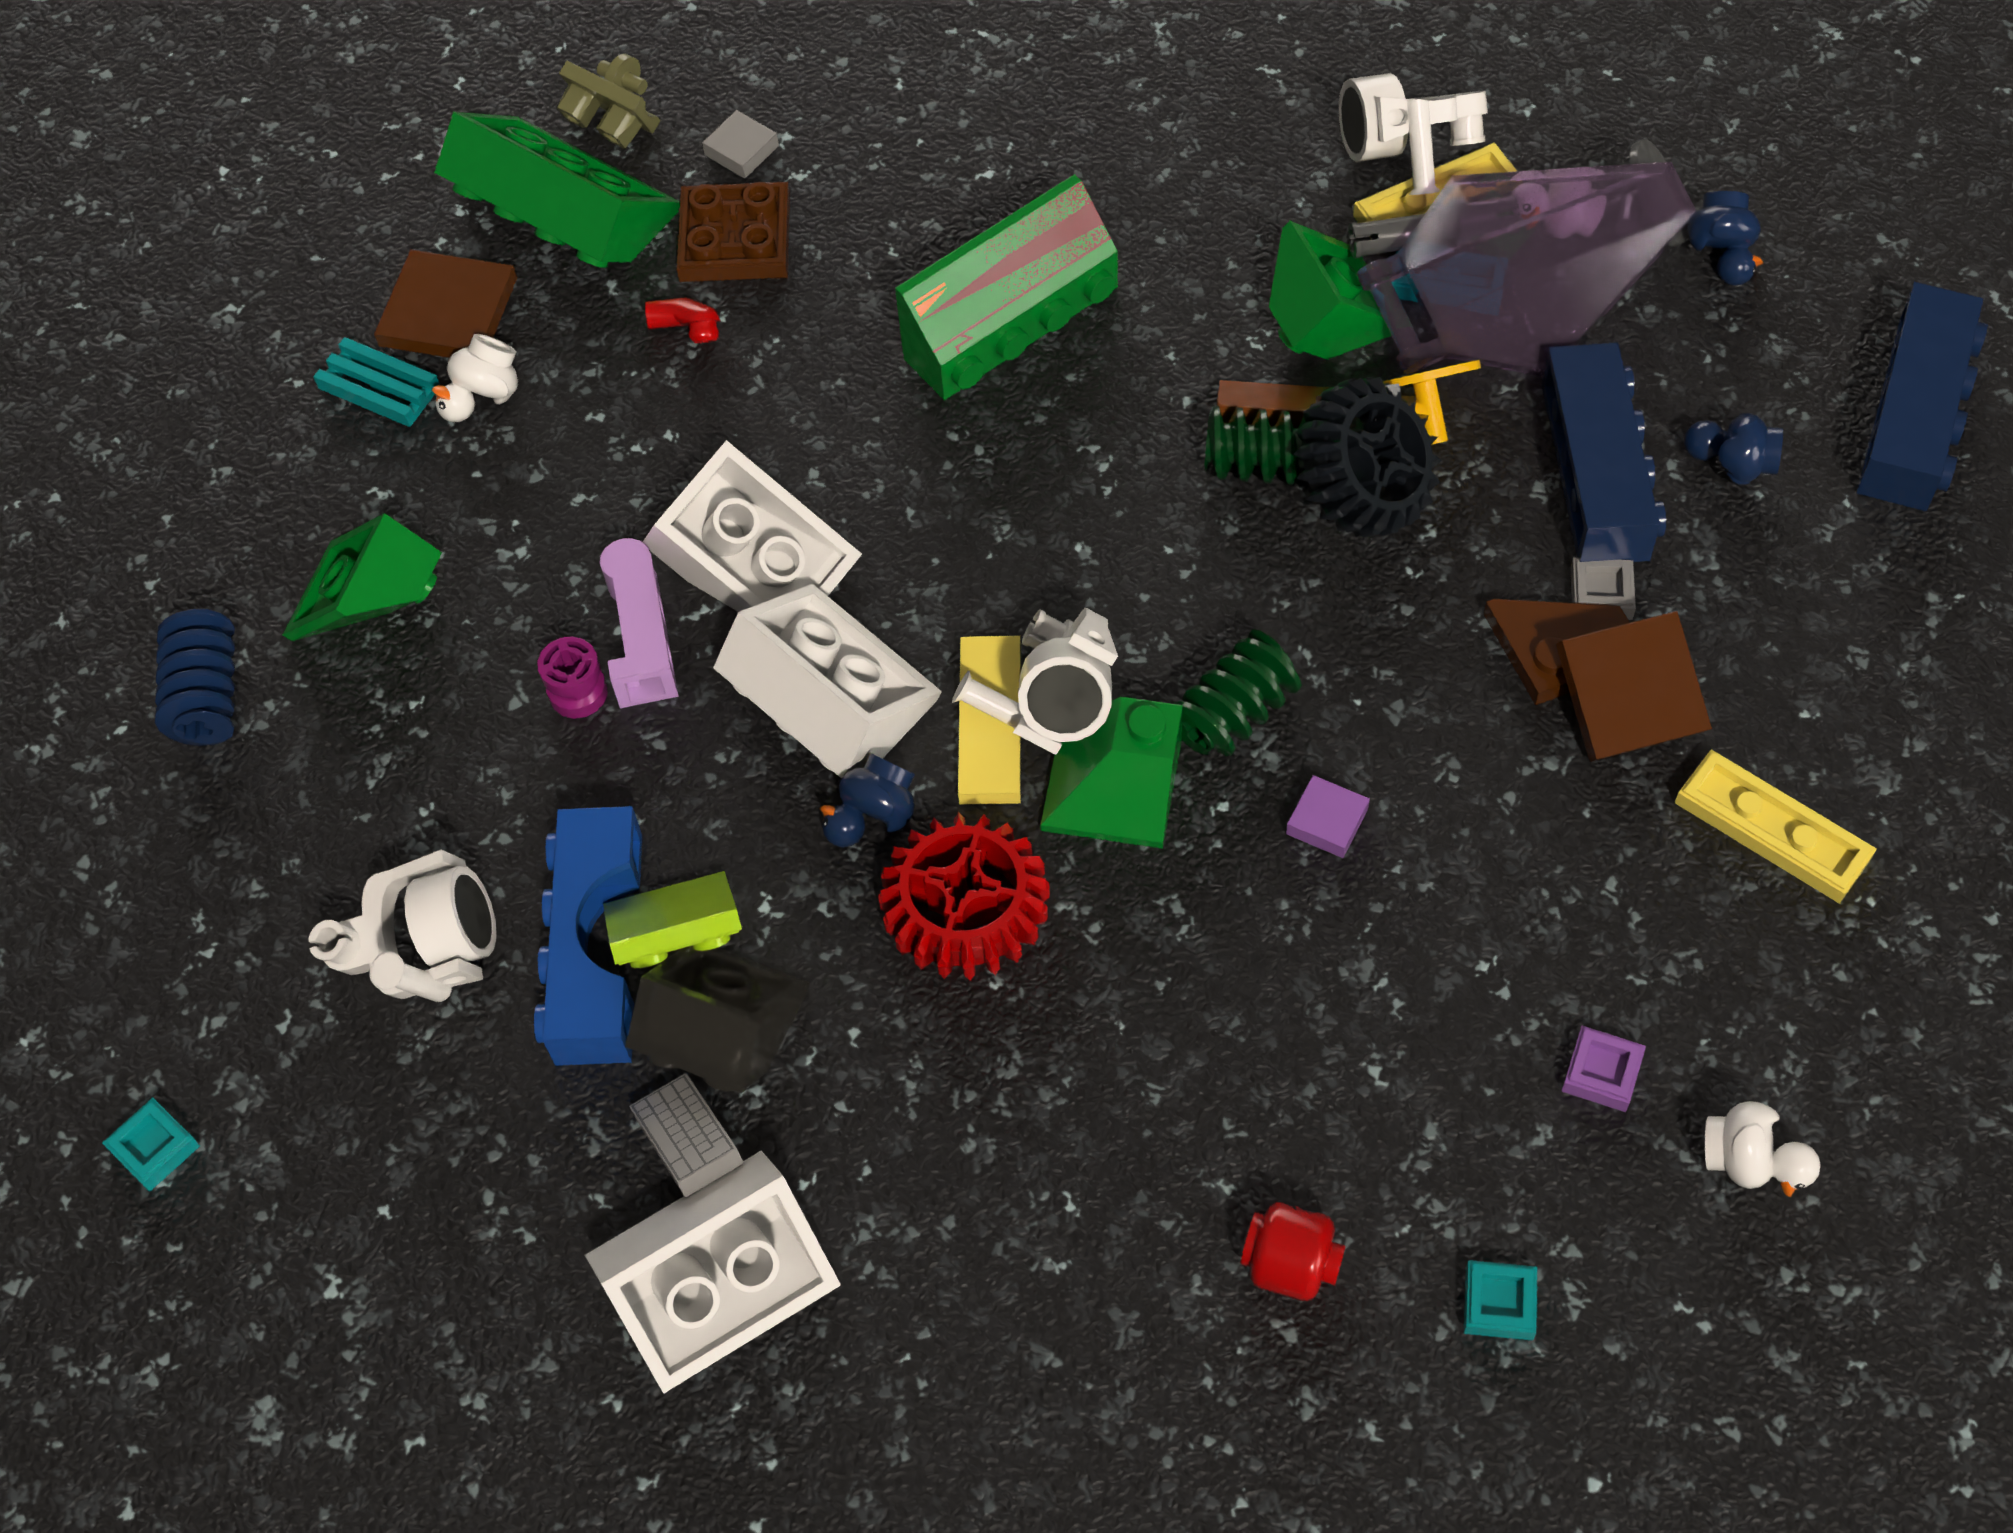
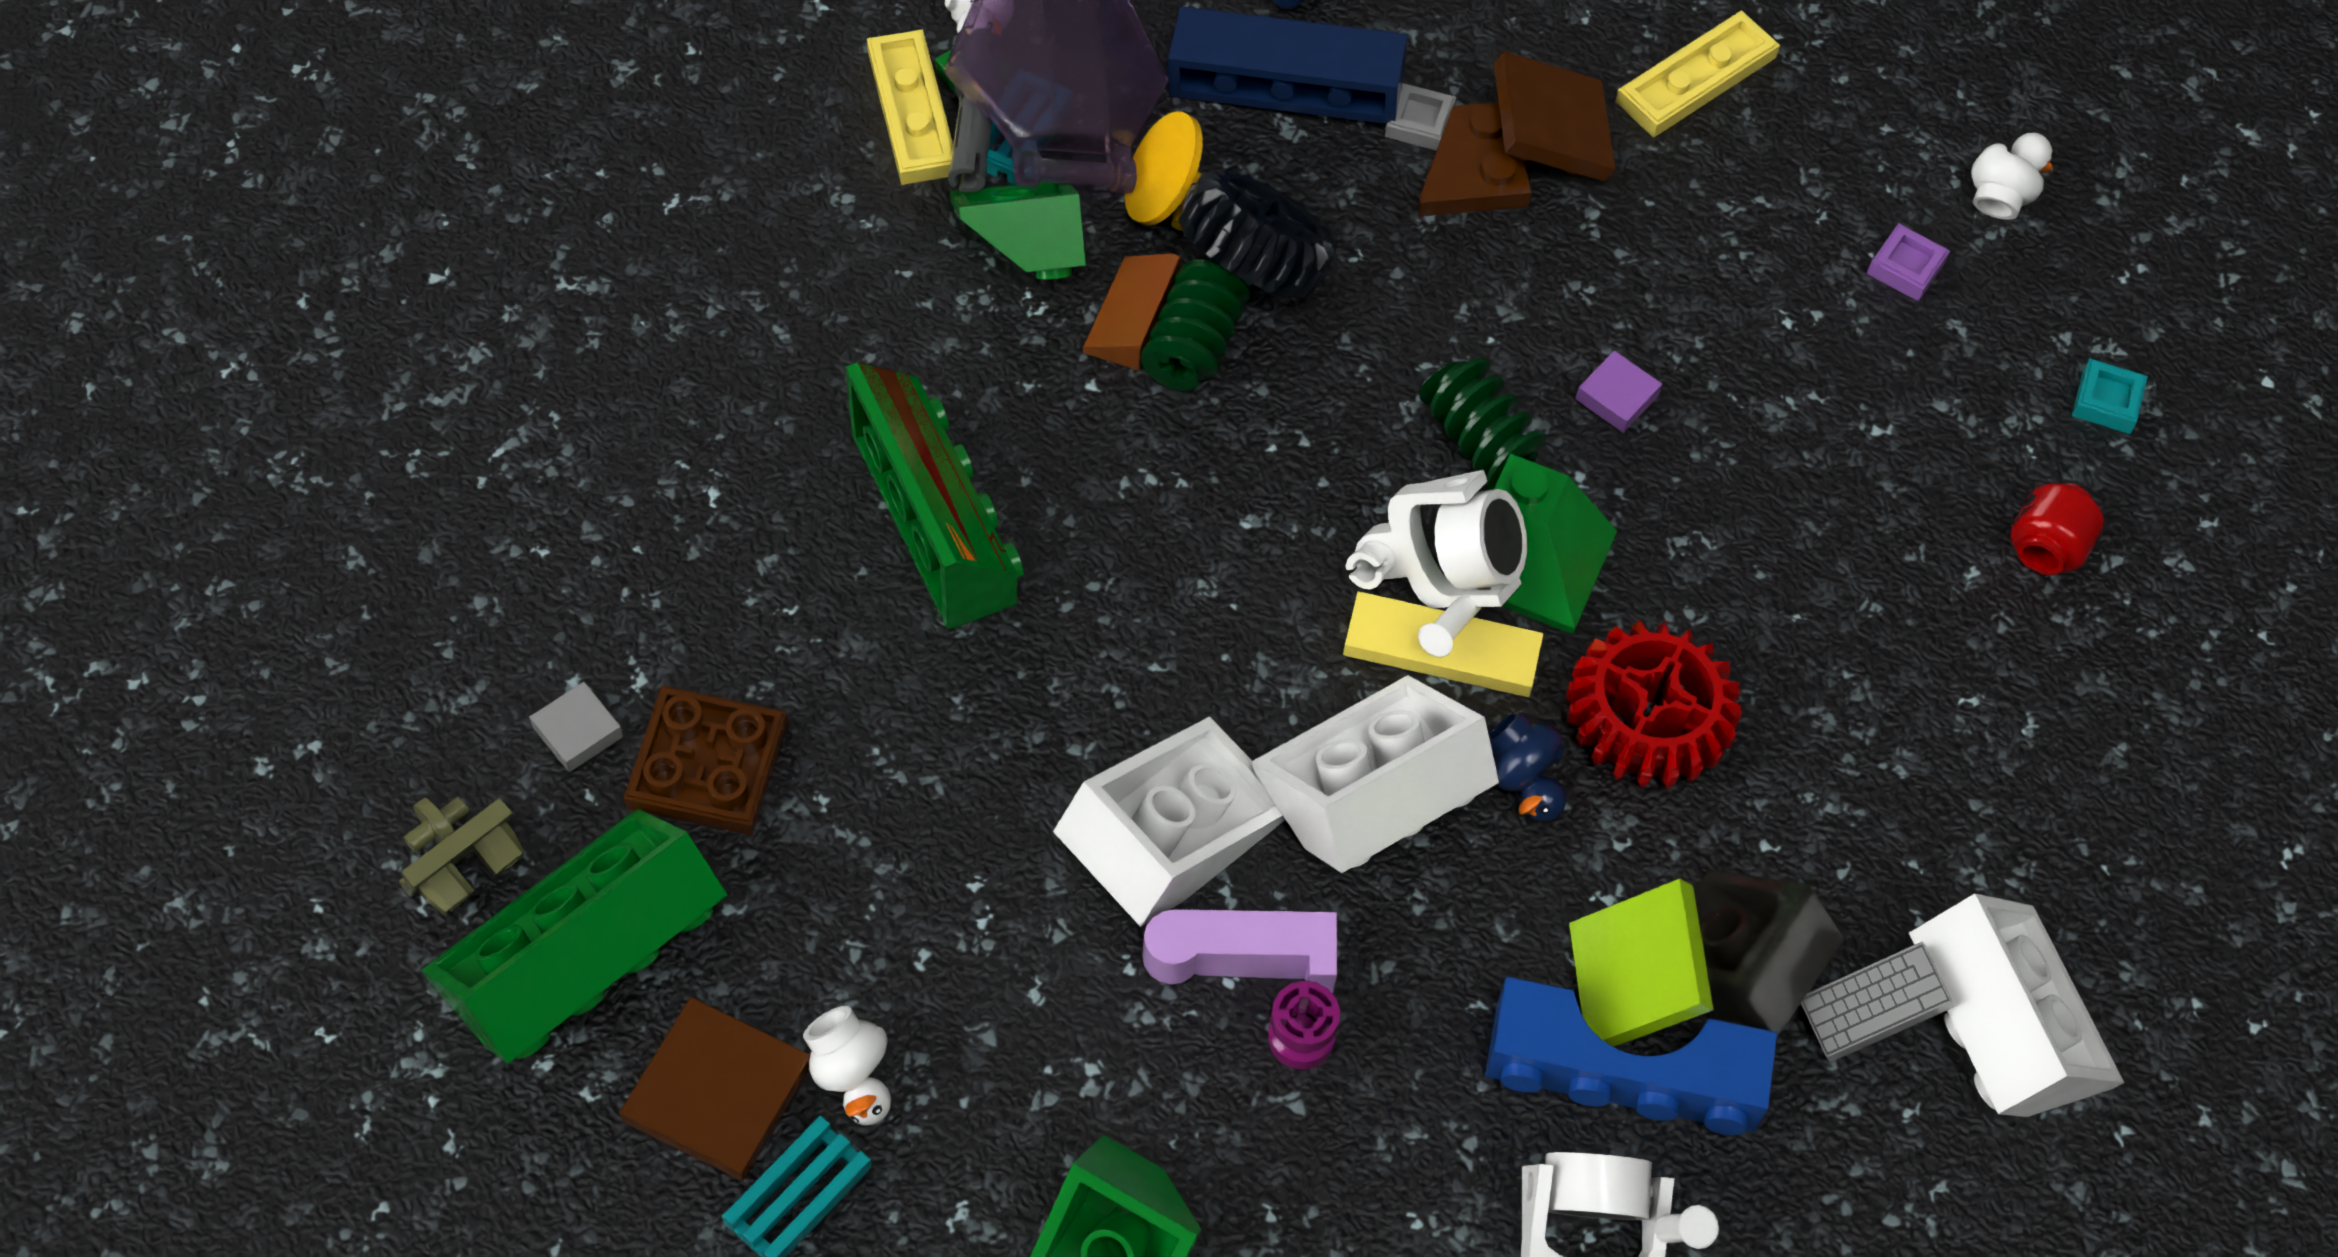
camera: 85 degrees left, 0 degrees up
red arm [645,298,720,343] -> none
white piece [1339,73,1488,195] -> none

